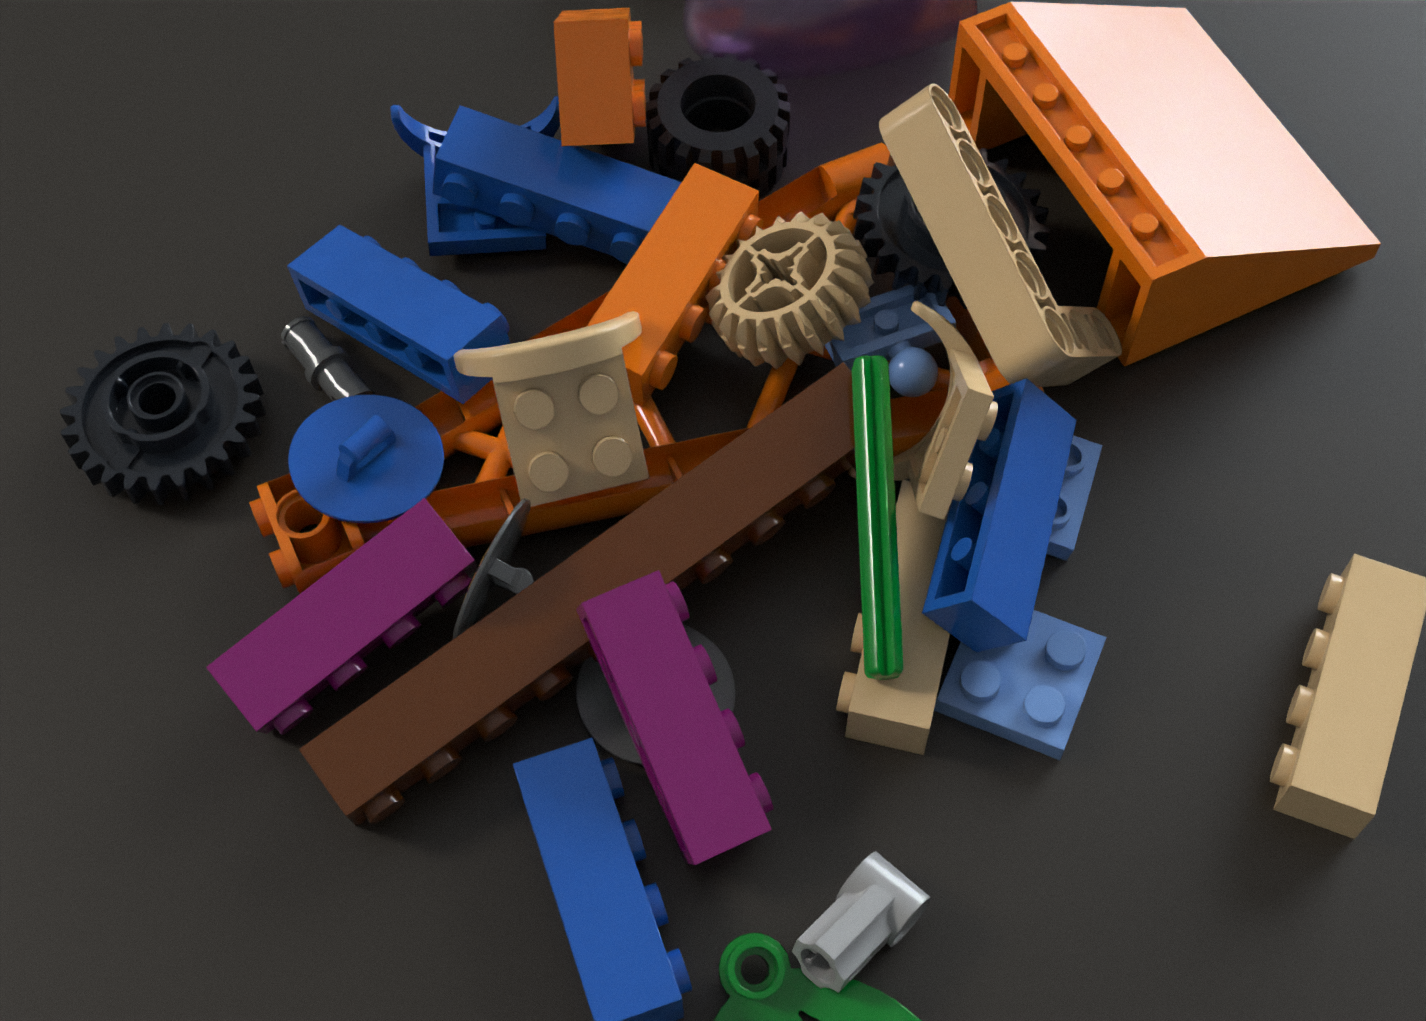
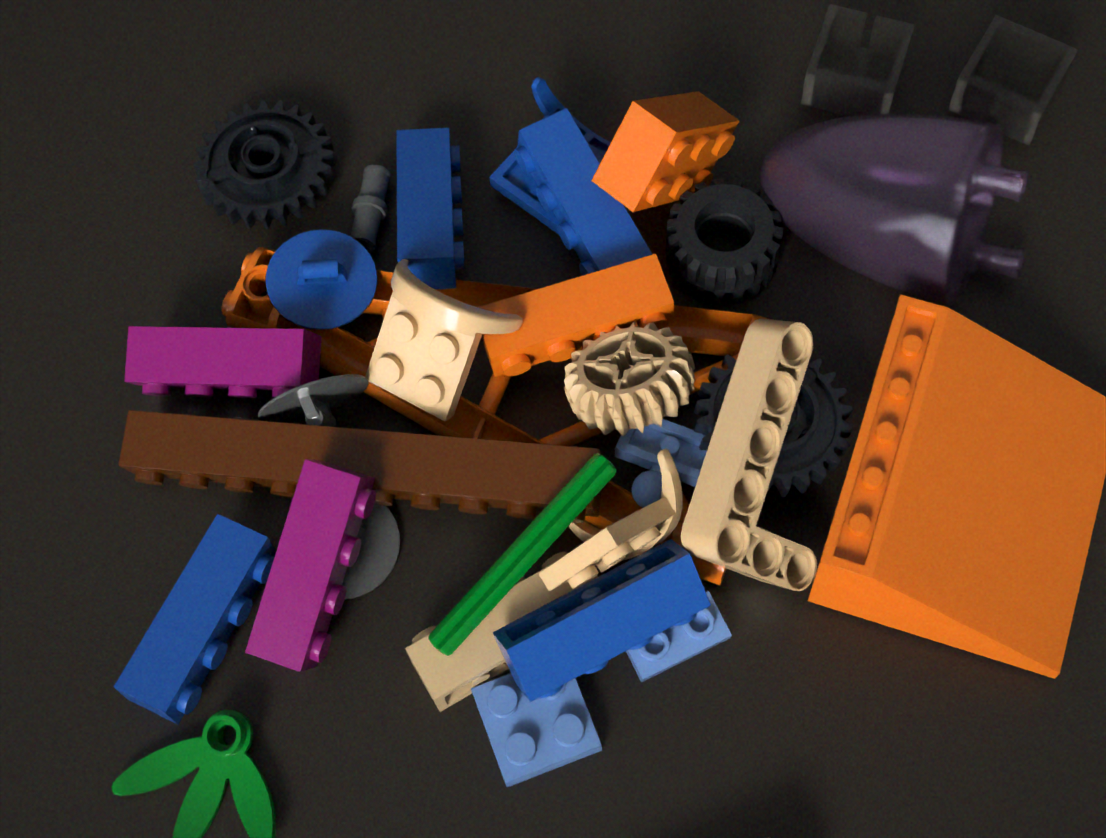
camera: 50 degrees right, 5 degrees up
light grey piece [792,851,932,993] -> none

